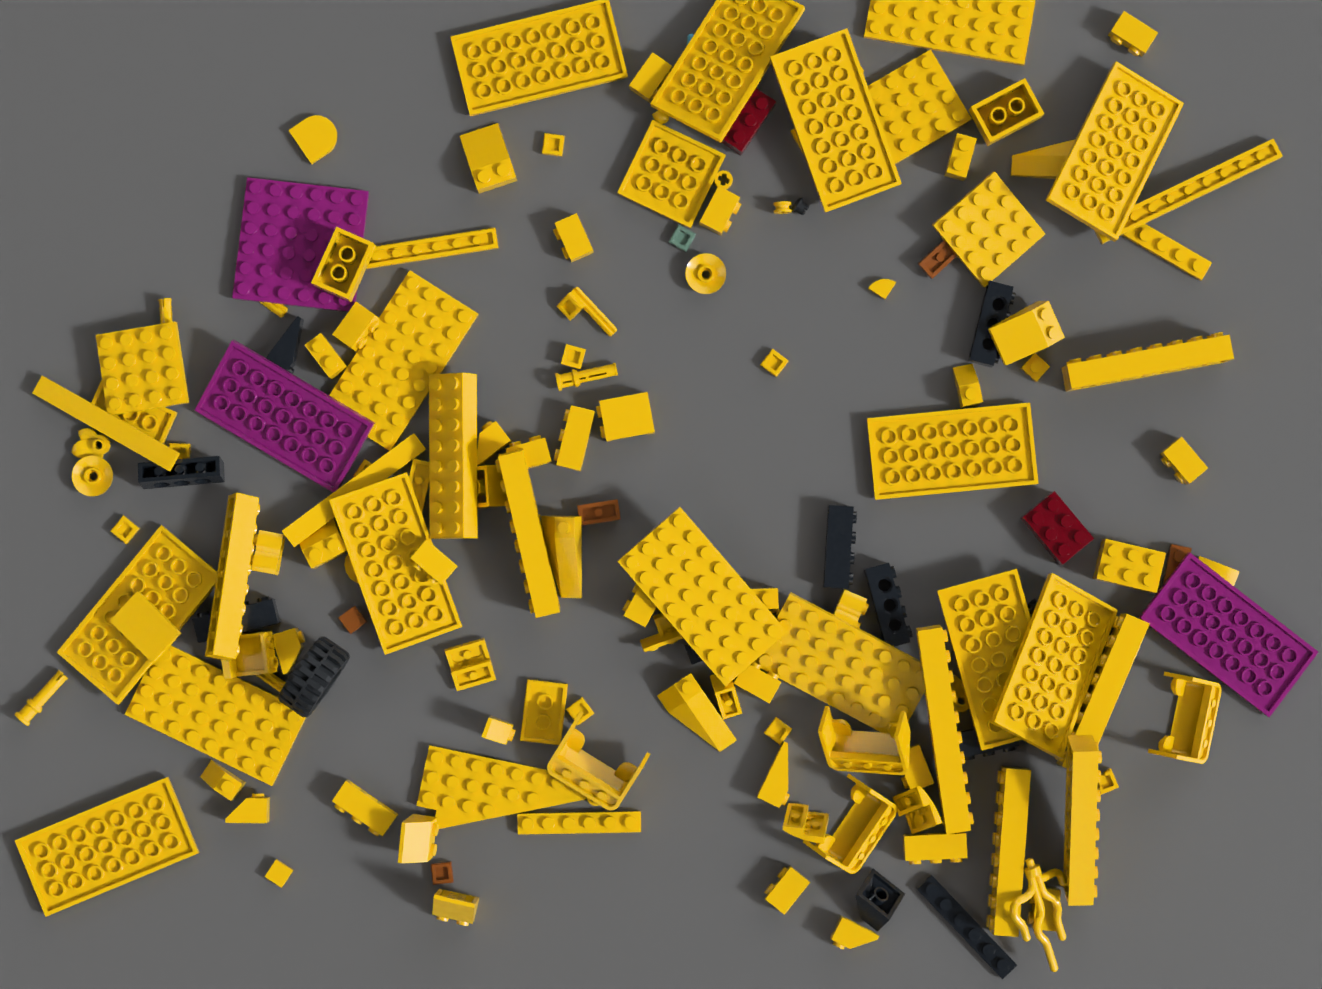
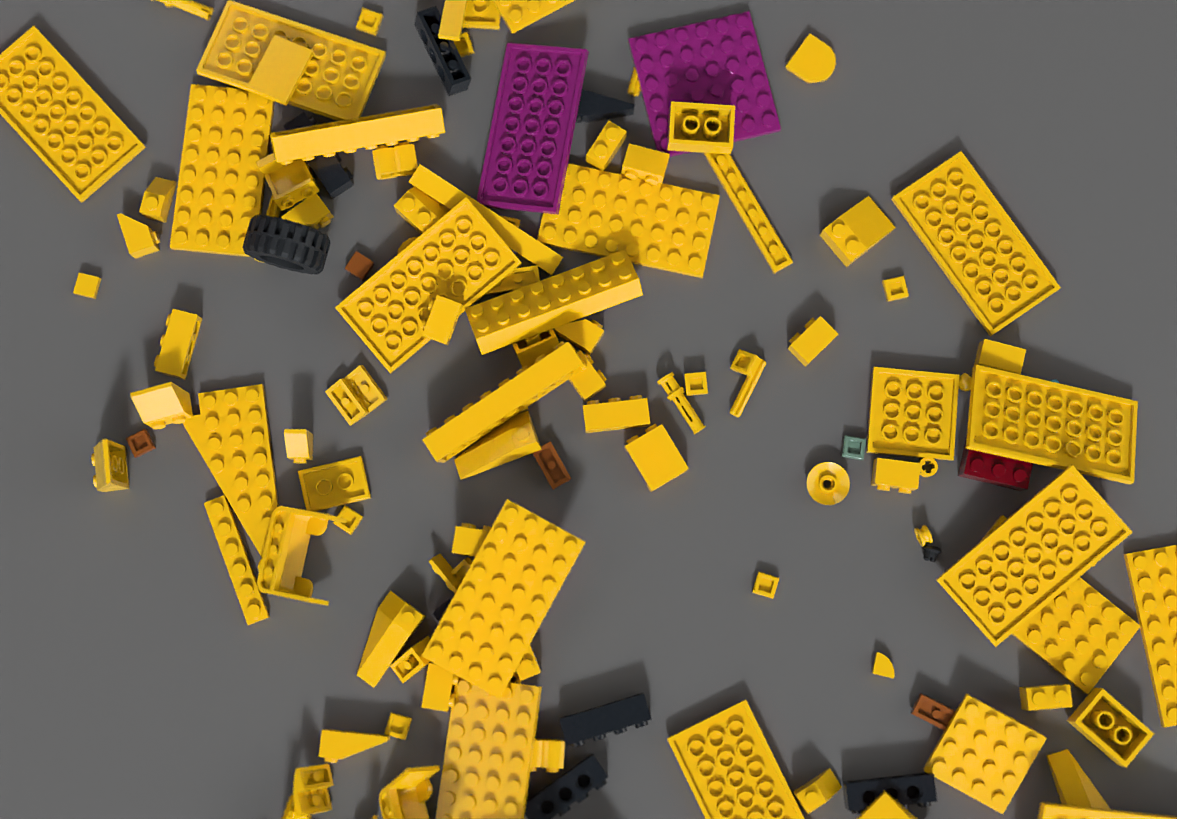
camera: 65 degrees right, 5 degrees down
yellow brick [764,865,810,915] -> none

